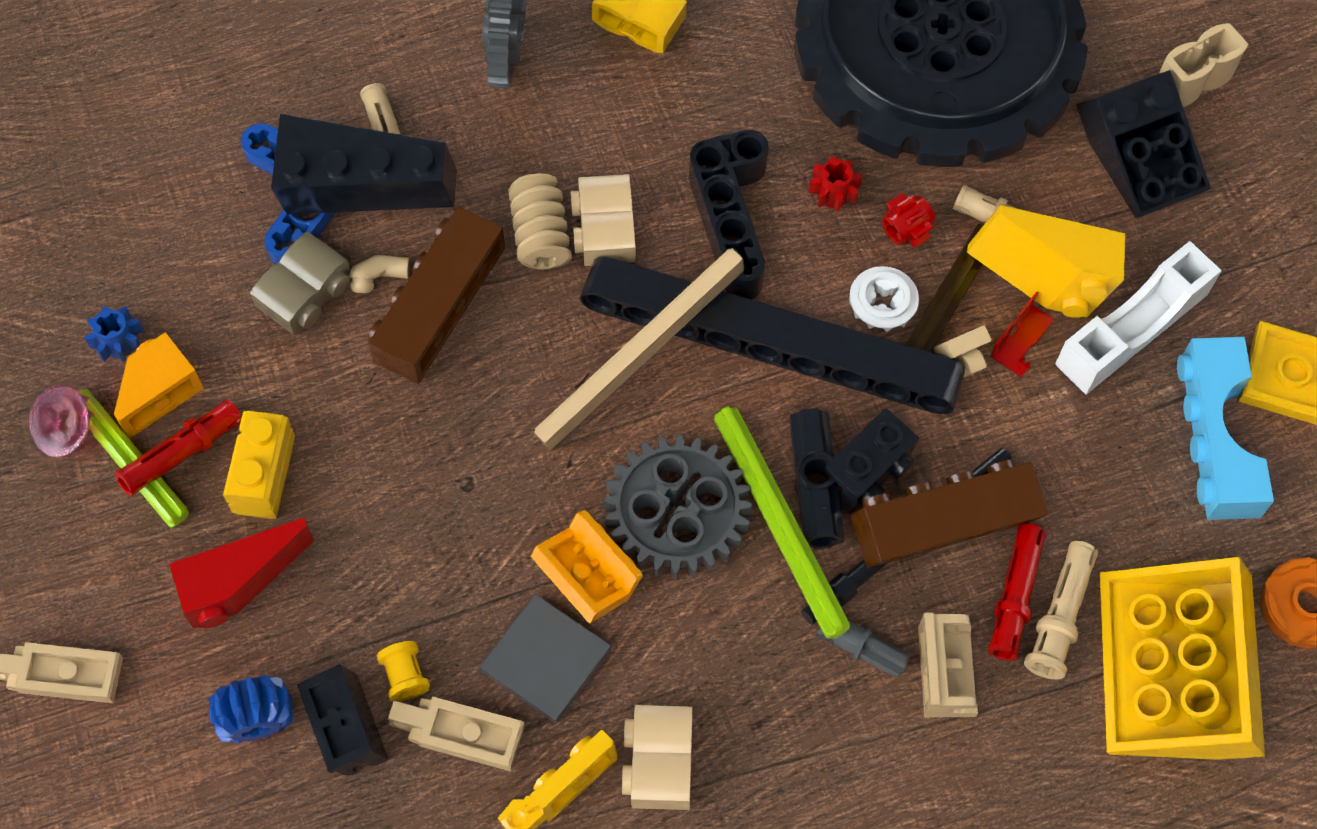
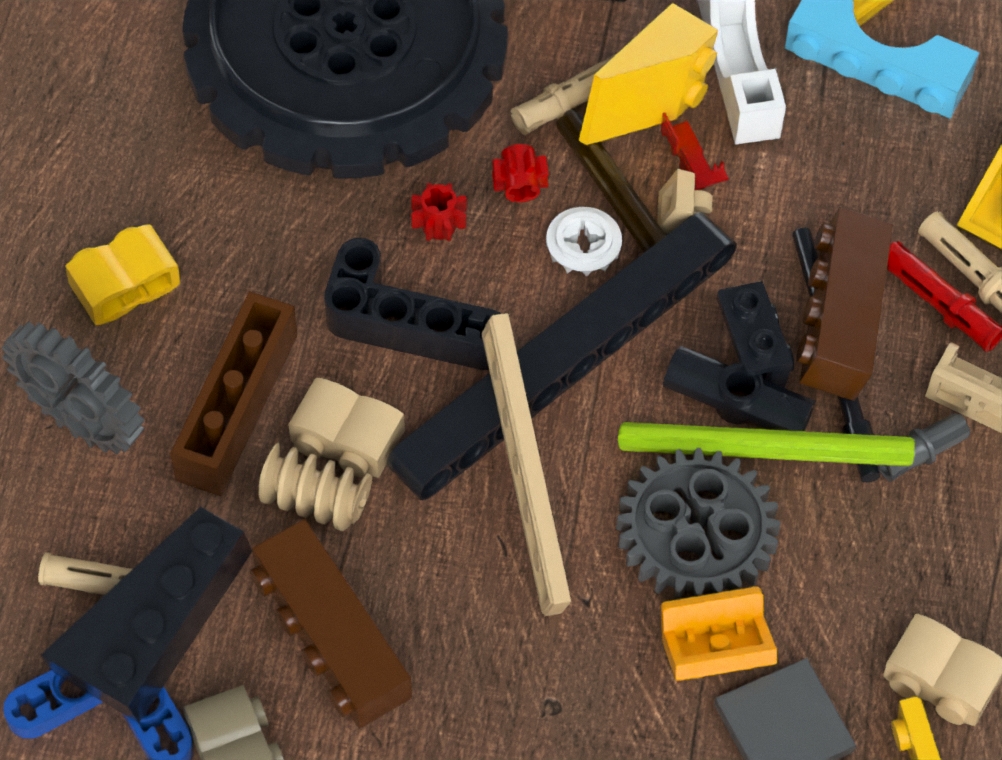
camera: 60 degrees left, 5 degrees down
tan arm [349,255,411,293] -> none
none -> reddish brown brick [170,291,298,497]

